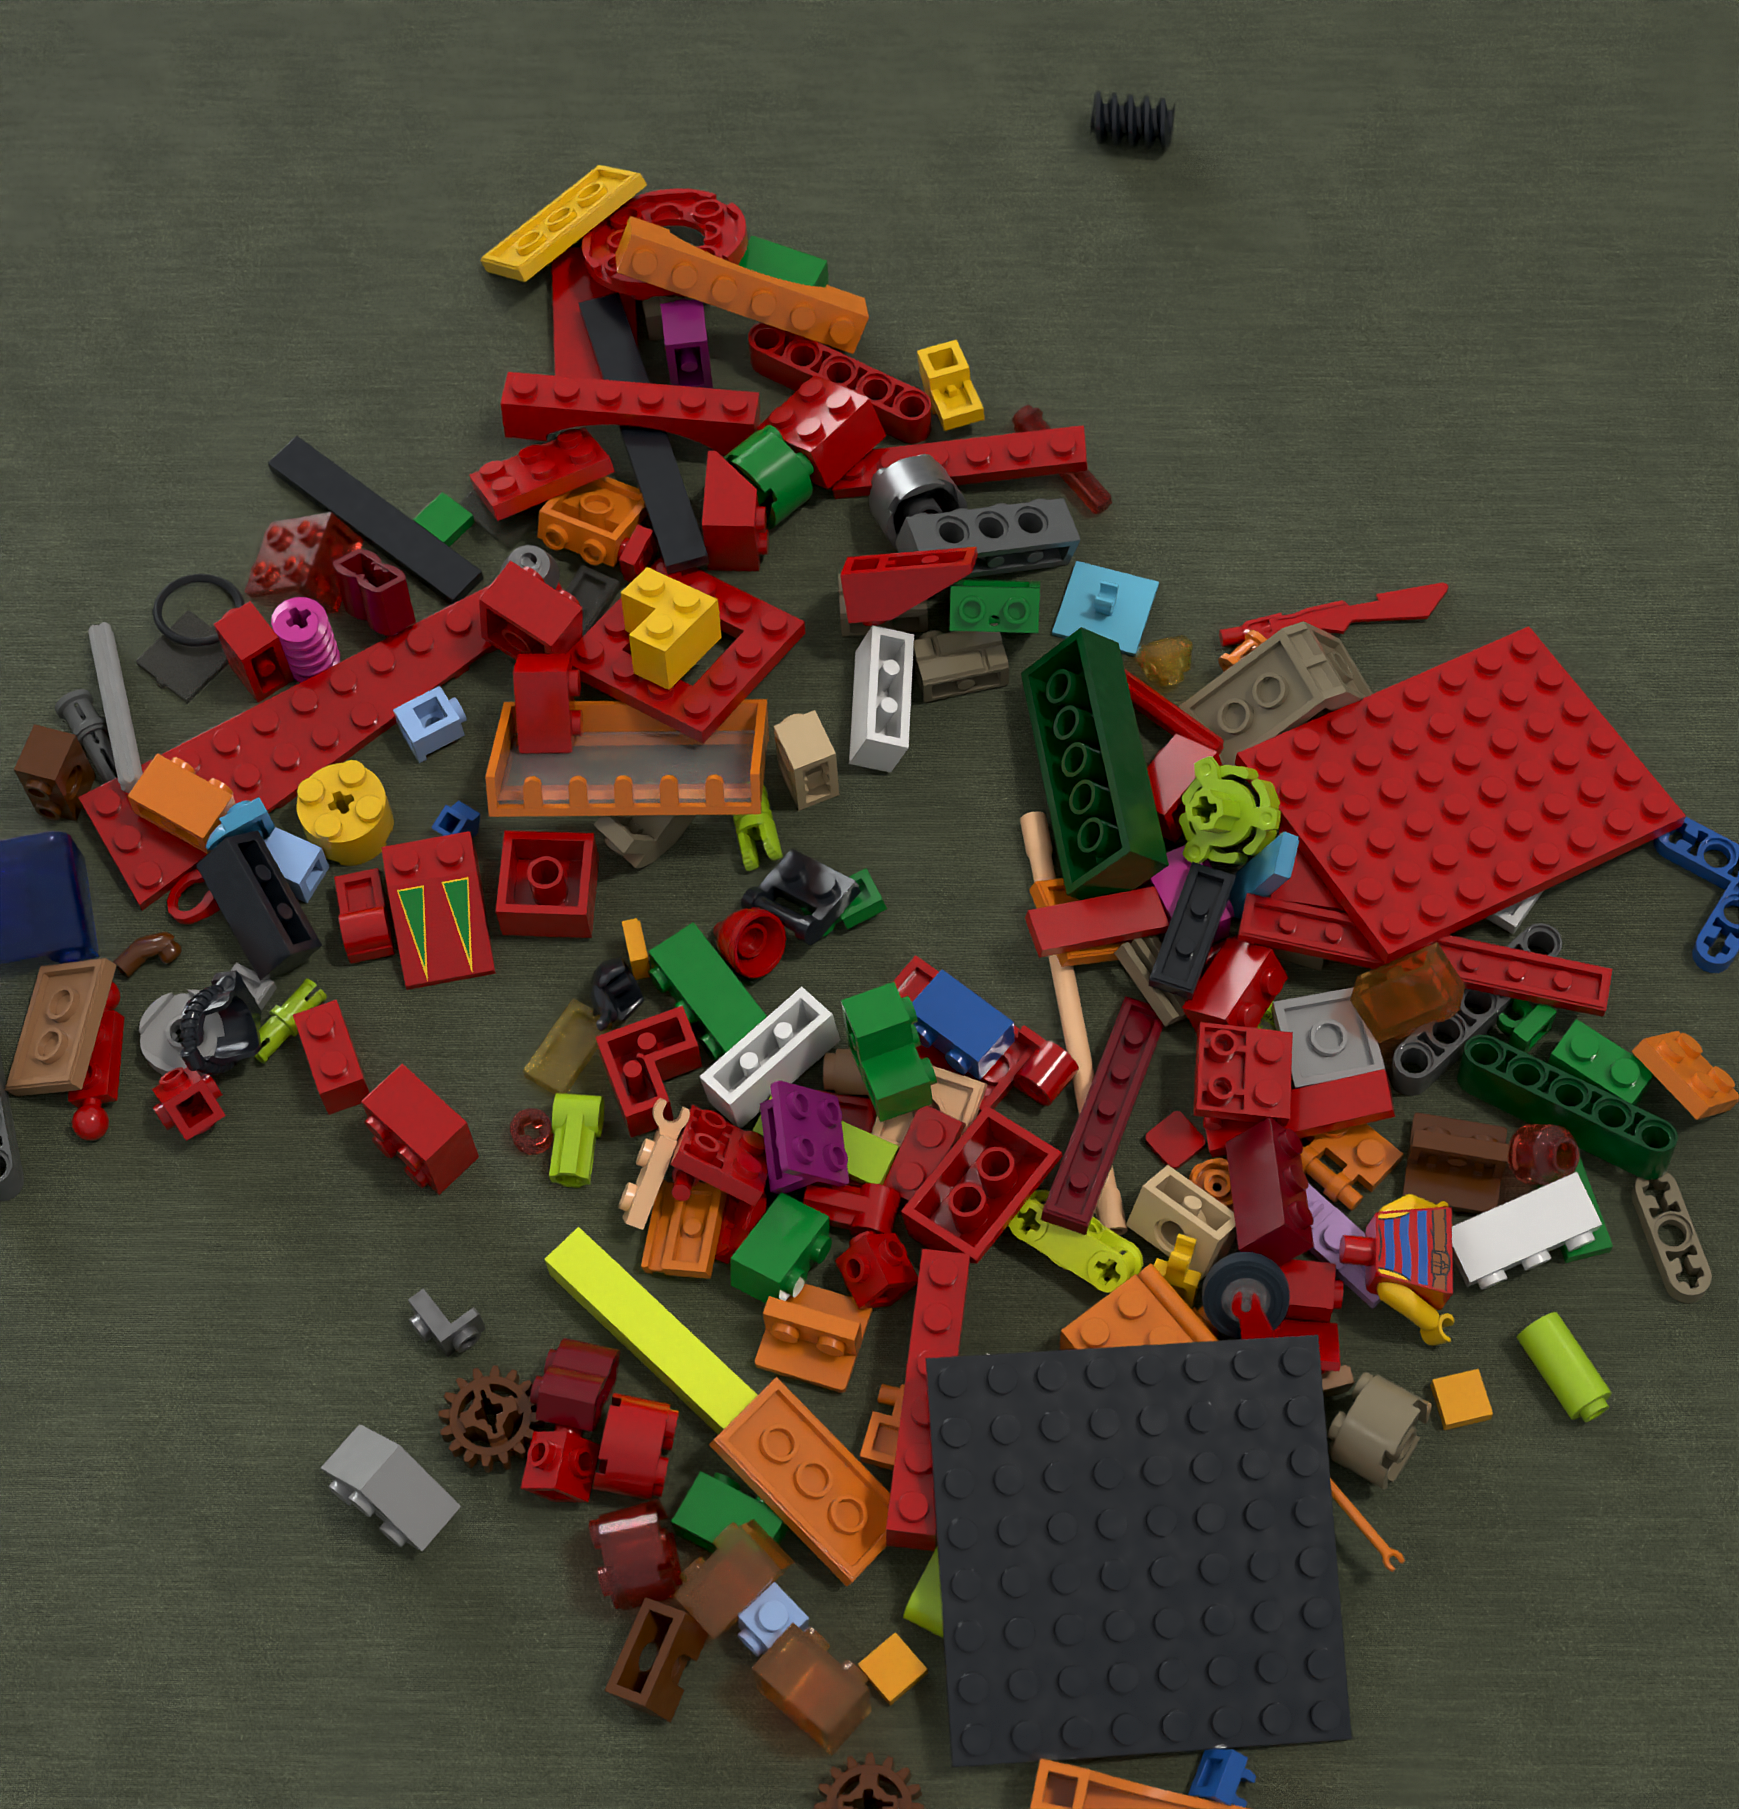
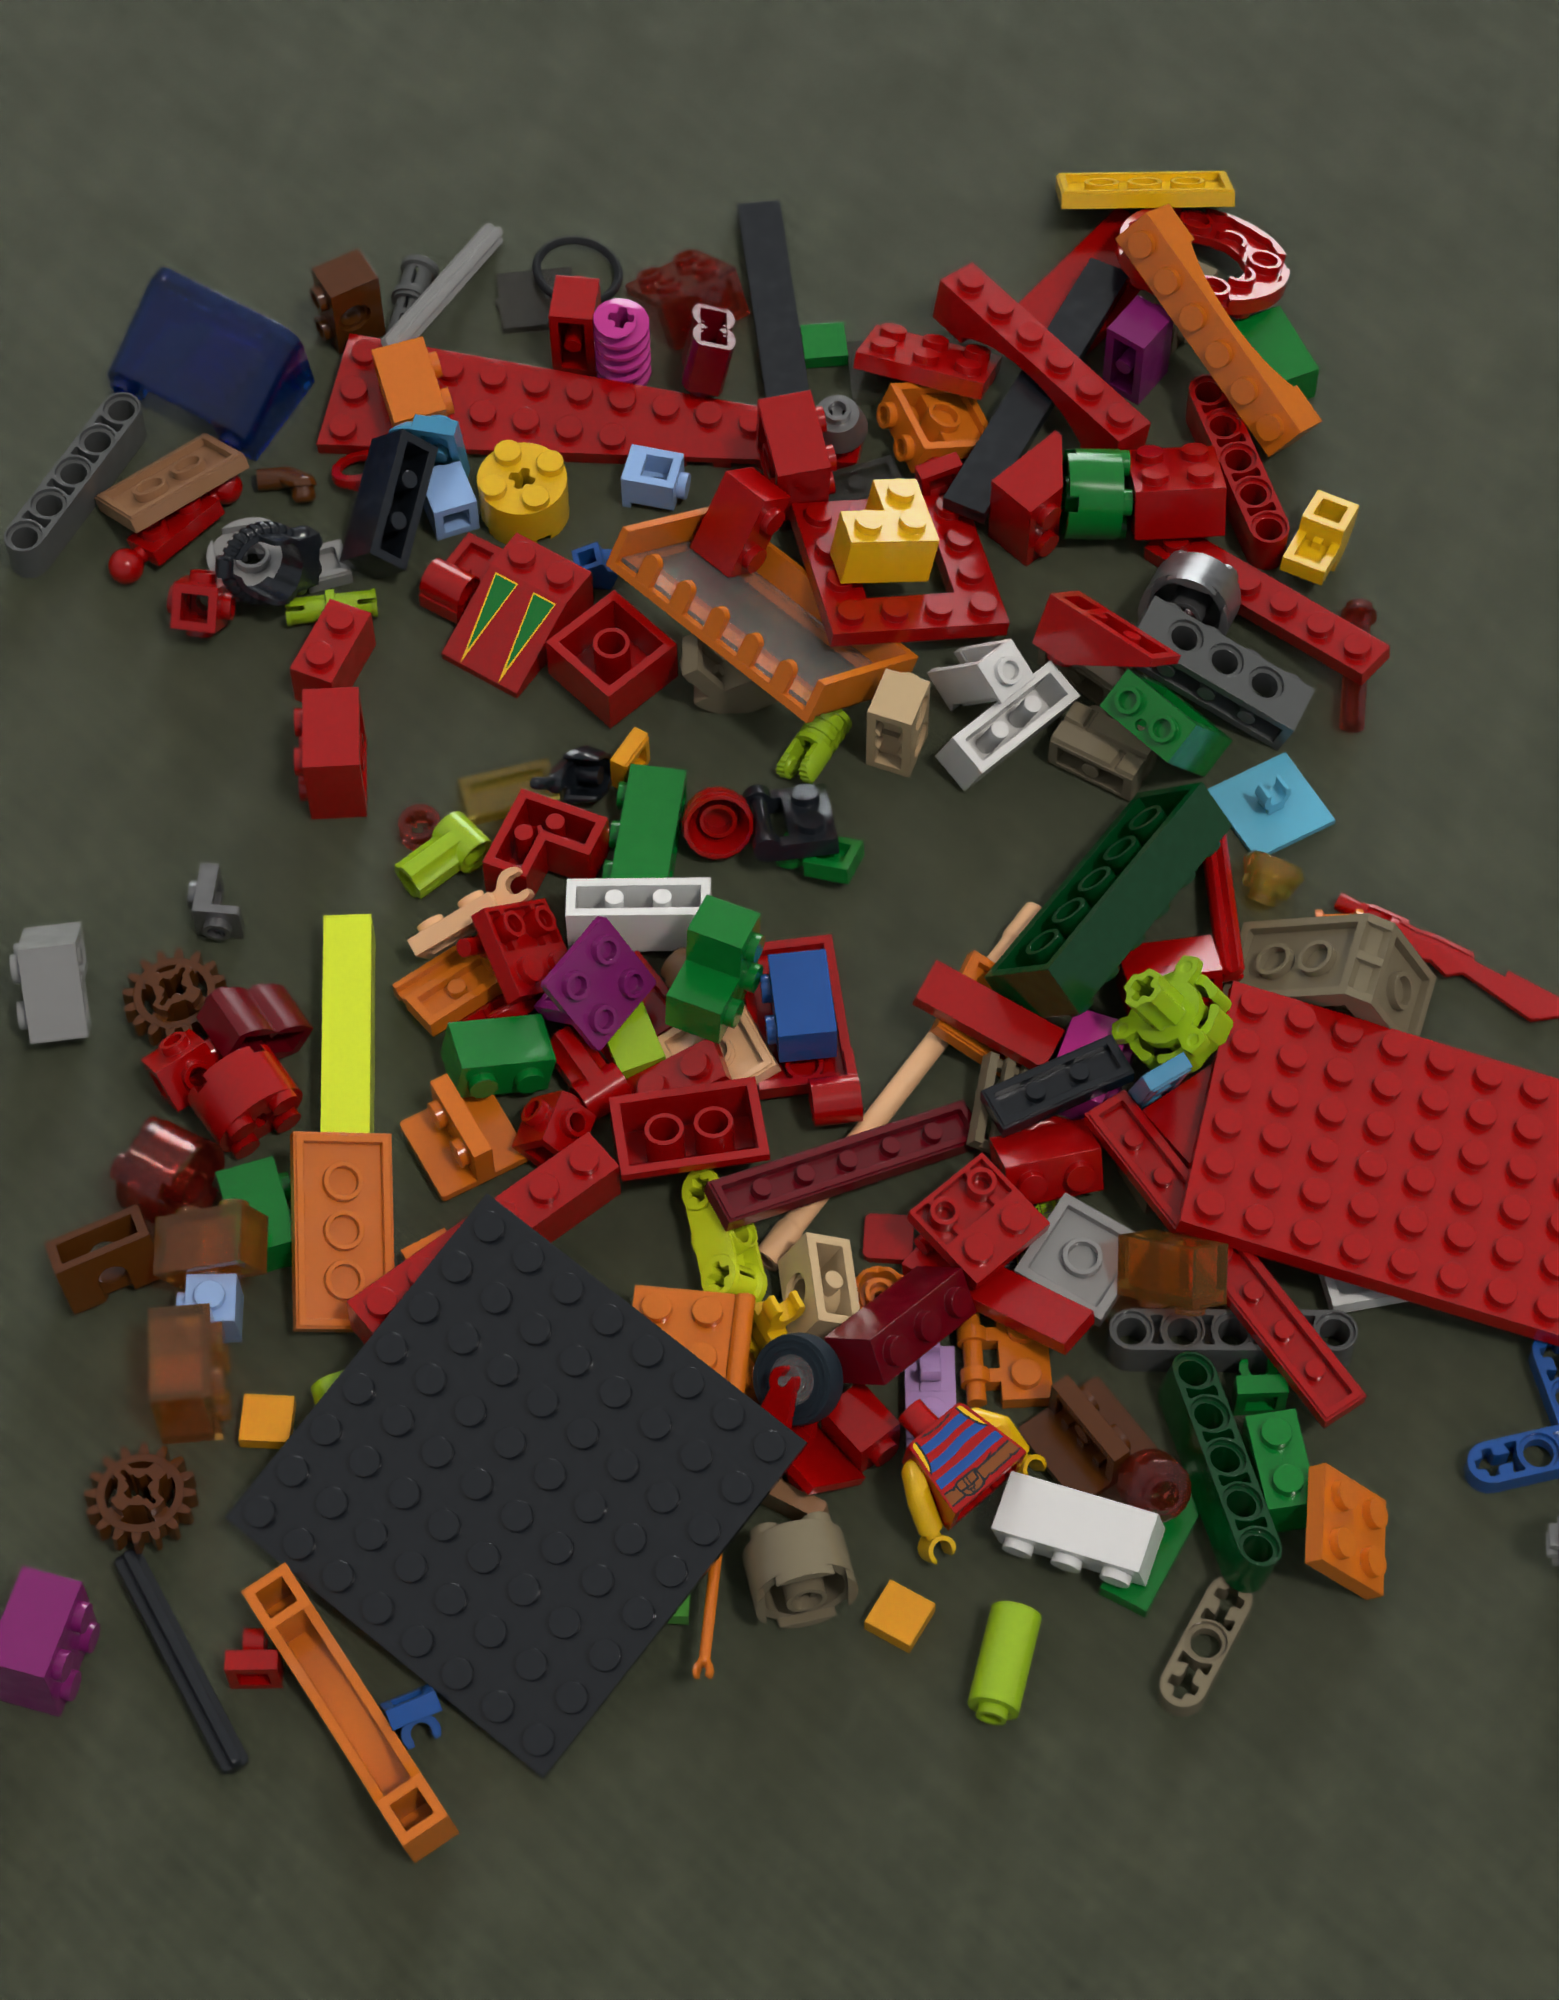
camera: 40 degrees right, 5 degrees down
none -> white window [927,638,1035,711]

